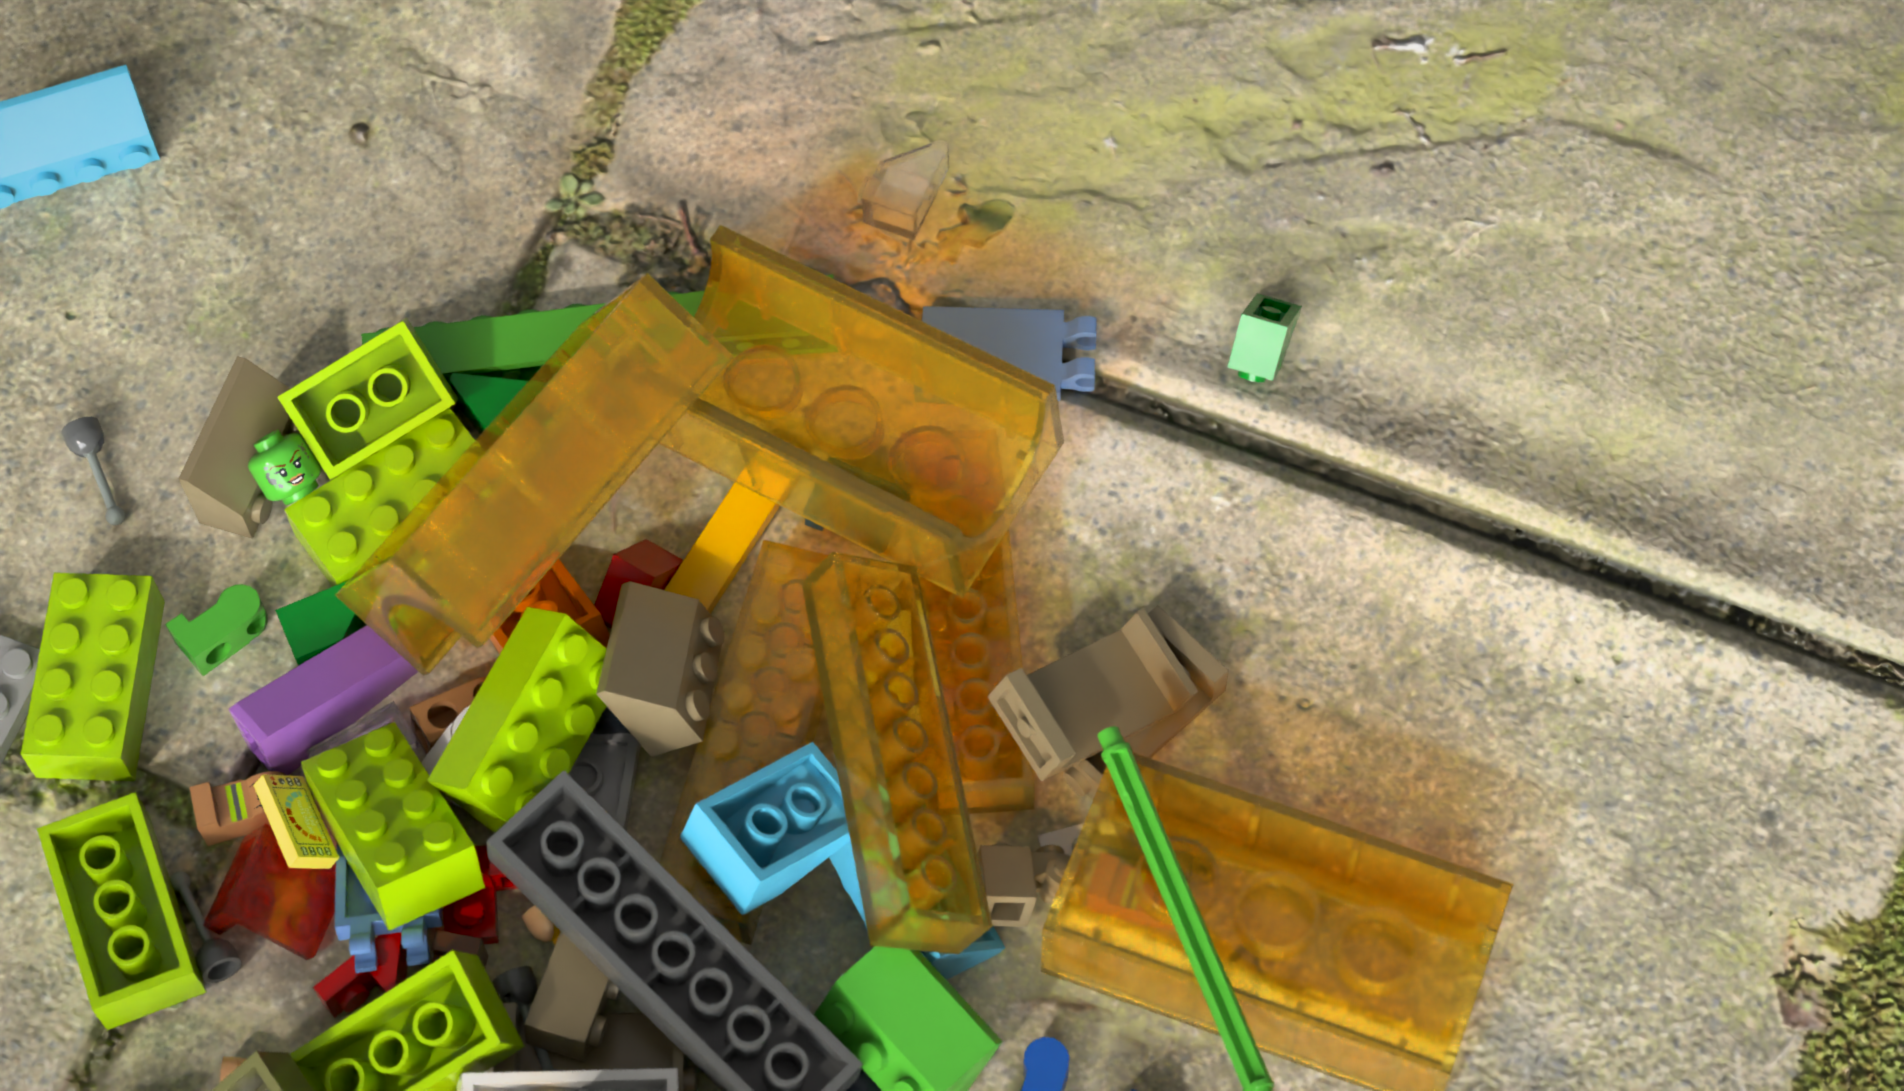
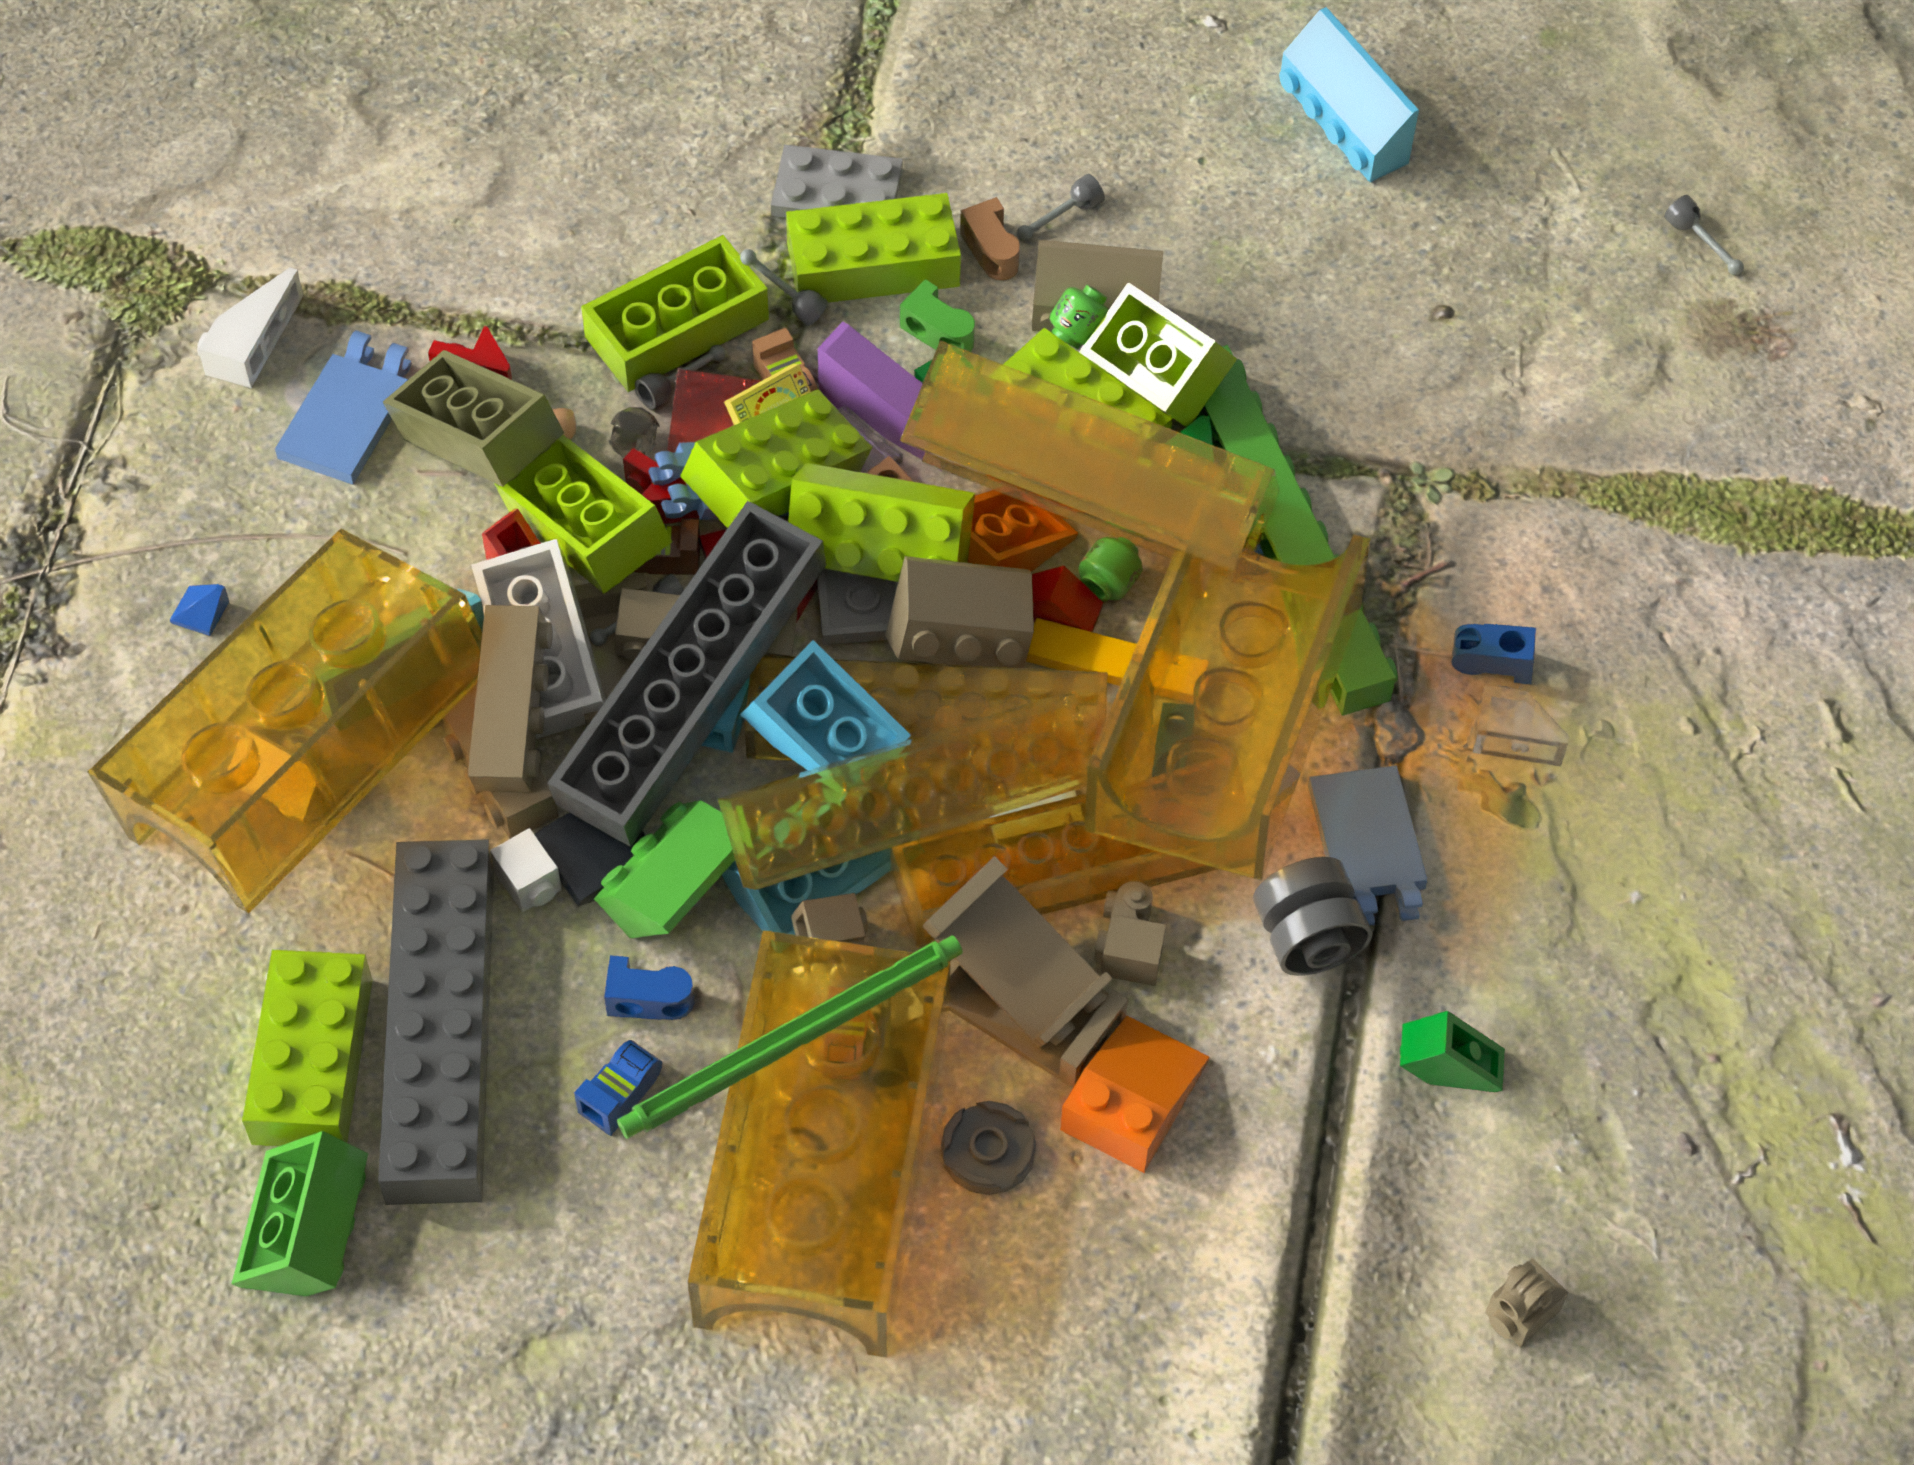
camera: 75 degrees right, 5 degrees down
none -> clear smoke piece [609,407,660,457]
none -> hinge [740,249,828,326]
none -> dark grey tile [941,1101,1036,1195]
none -> medium nougat leg [960,197,1020,281]
none -> orange slope [1060,1015,1210,1173]
none -> bright green head [1078,537,1143,602]
none -> dark tan brick [1094,881,1166,986]
none -> dark grey wheel [1253,857,1372,976]
none -> blue leg [1451,623,1536,685]
none -> dark tan brick [1485,1258,1569,1348]

